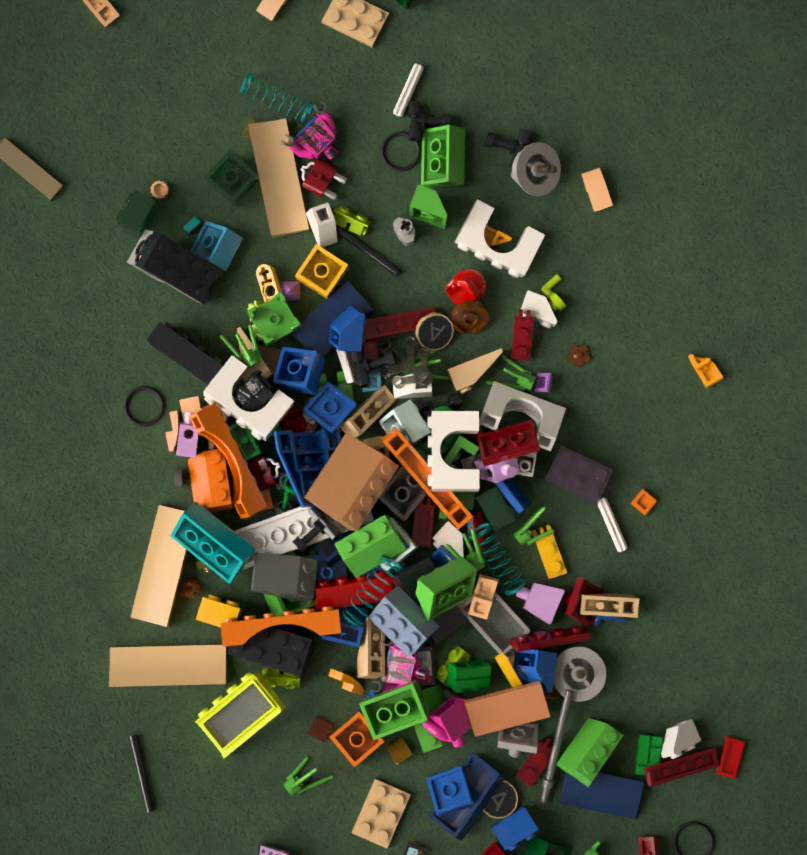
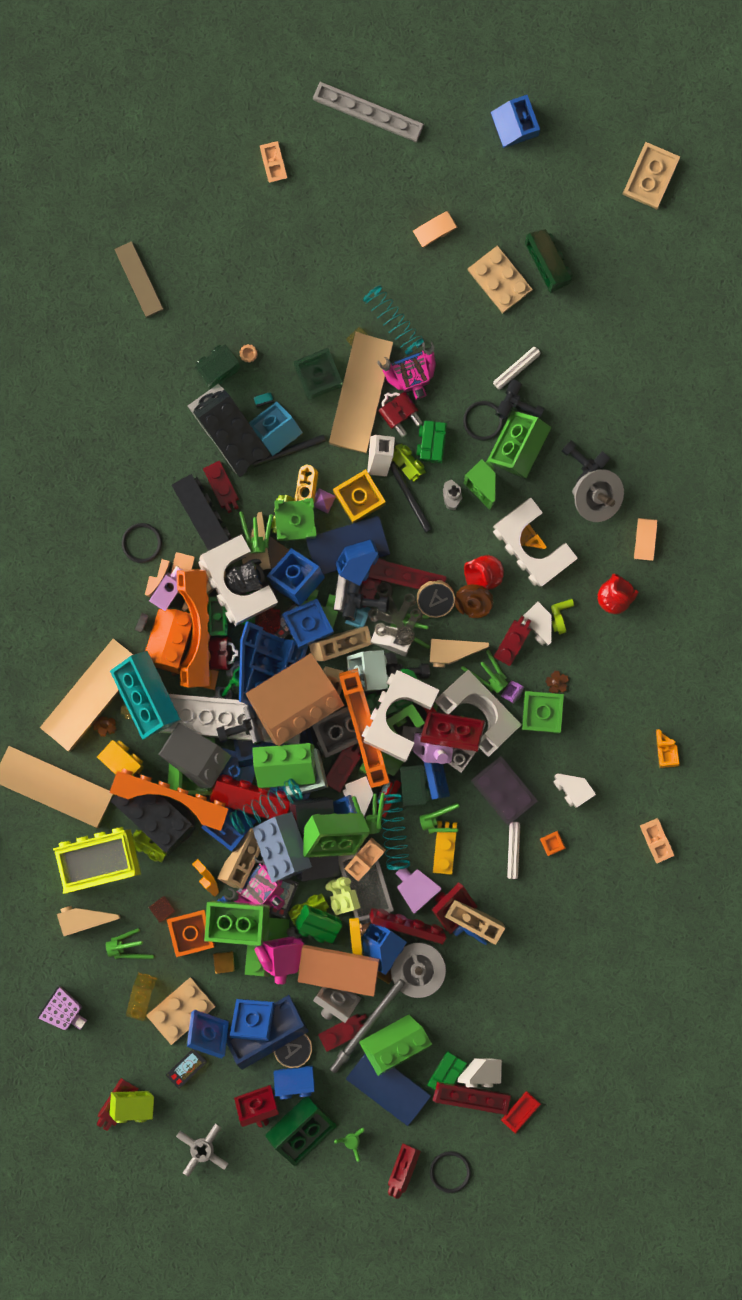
camera: 30 degrees right, 0 degrees up
none -> tan slope [57,906,121,936]
none -> clear yellow bracket [126,973,157,1021]
none -> blue tile [187,1010,229,1059]
none -> dark red hinge [203,460,239,513]
none -> black bar [253,435,326,467]
none -> yellowish green plate [325,877,361,915]
none -> green brick [416,421,447,463]
none -> bright green panel [521,691,564,734]
none -> white slope [553,774,596,808]
none -> red hair [597,574,639,614]
none -> light nougat slope [640,818,674,863]

